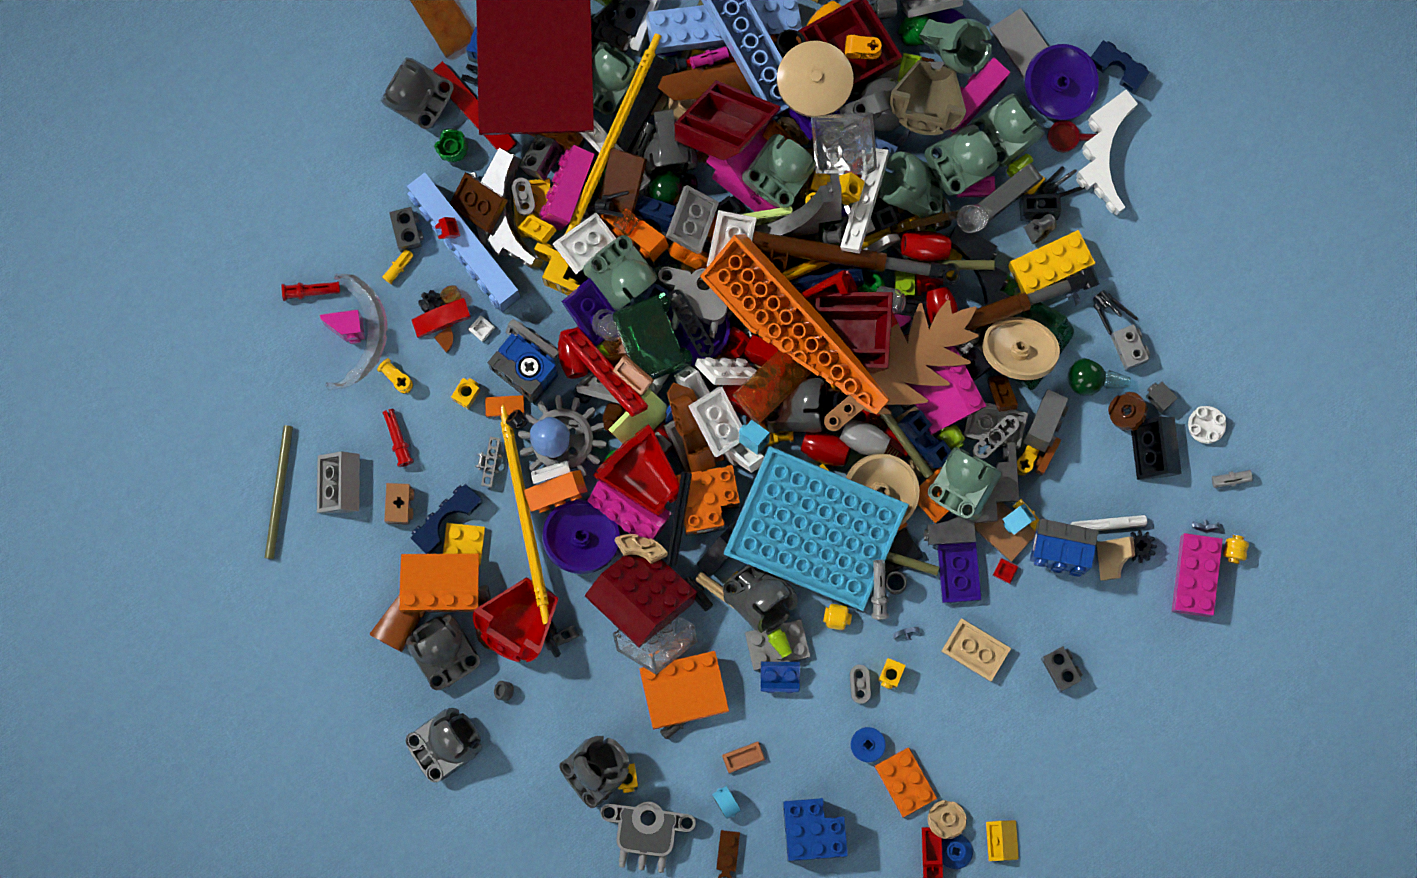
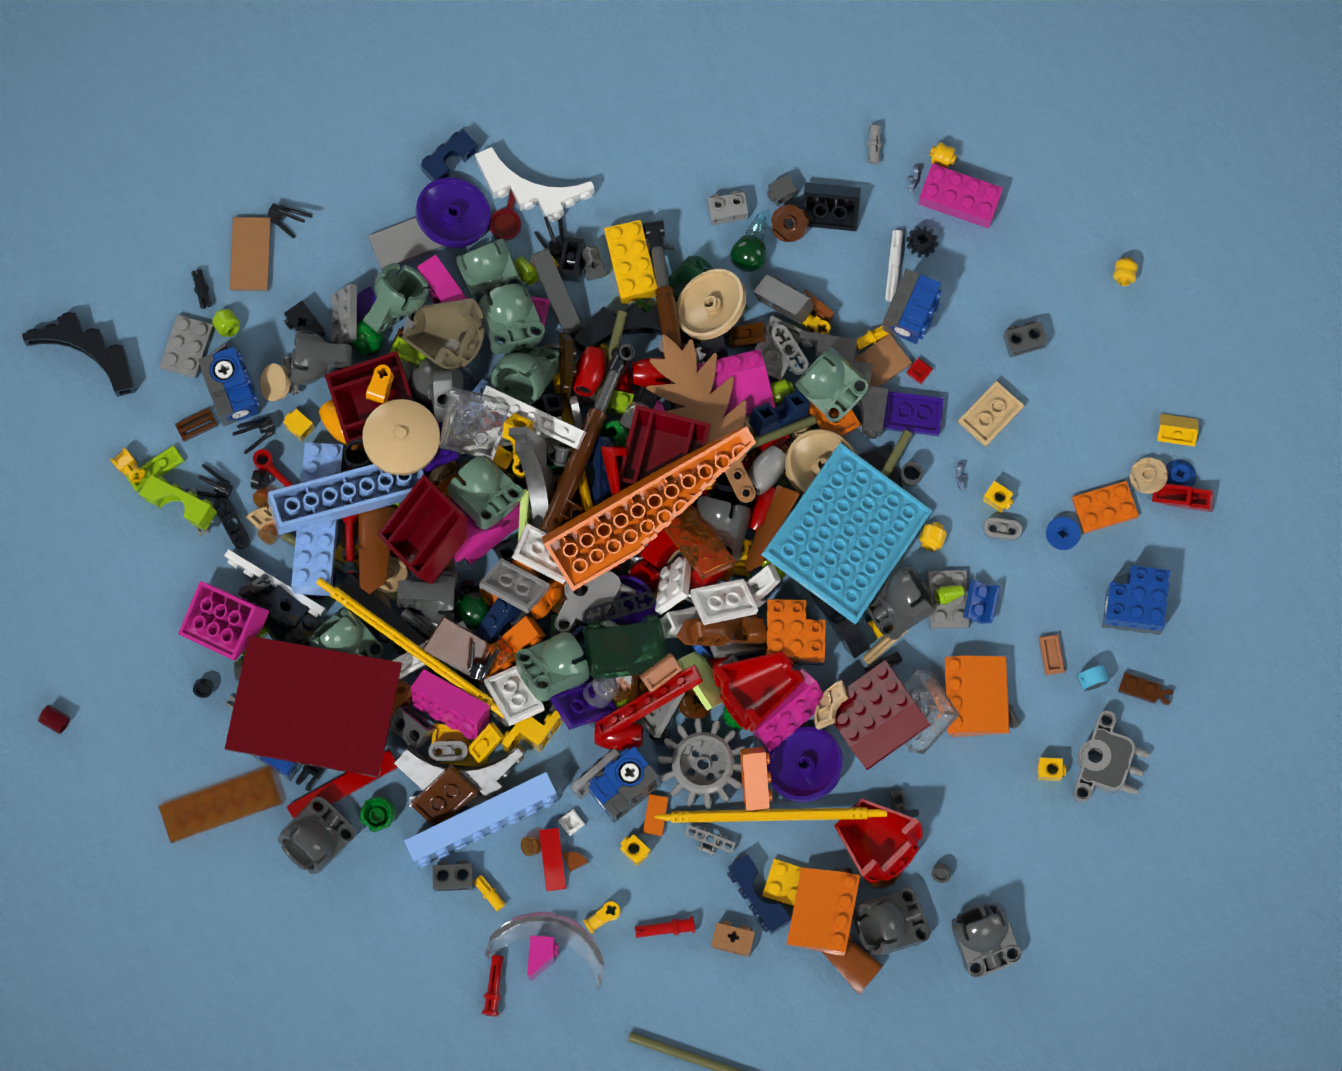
camera: 75 degrees left, 5 degrees down
light grey slope [317,451,360,513] -> none
black plant [418,290,442,313] -> none
red tile [435,217,461,239] -> none
black tile [506,409,527,429] -> none
medium blue piece [530,417,570,458] -> none
white tile [531,461,571,484] -> none
dark grey piece [559,736,629,808] -> none
black axle [666,472,692,567] -> none
dark pink pin [689,46,729,69] -> none
medium azure brick [739,420,770,455] -> none
light grey pin [871,560,889,620] -> none
clear helmet [957,204,989,233] -> none
medium azure brick [1002,504,1036,535] -> none
black plant [1093,290,1138,335] -> none
tan tile [1096,537,1135,581] -> none
white dish [1188,406,1226,444] -> none
none -> dark orange panel [745,485,799,573]
none -> yellow piece [1113,257,1138,286]

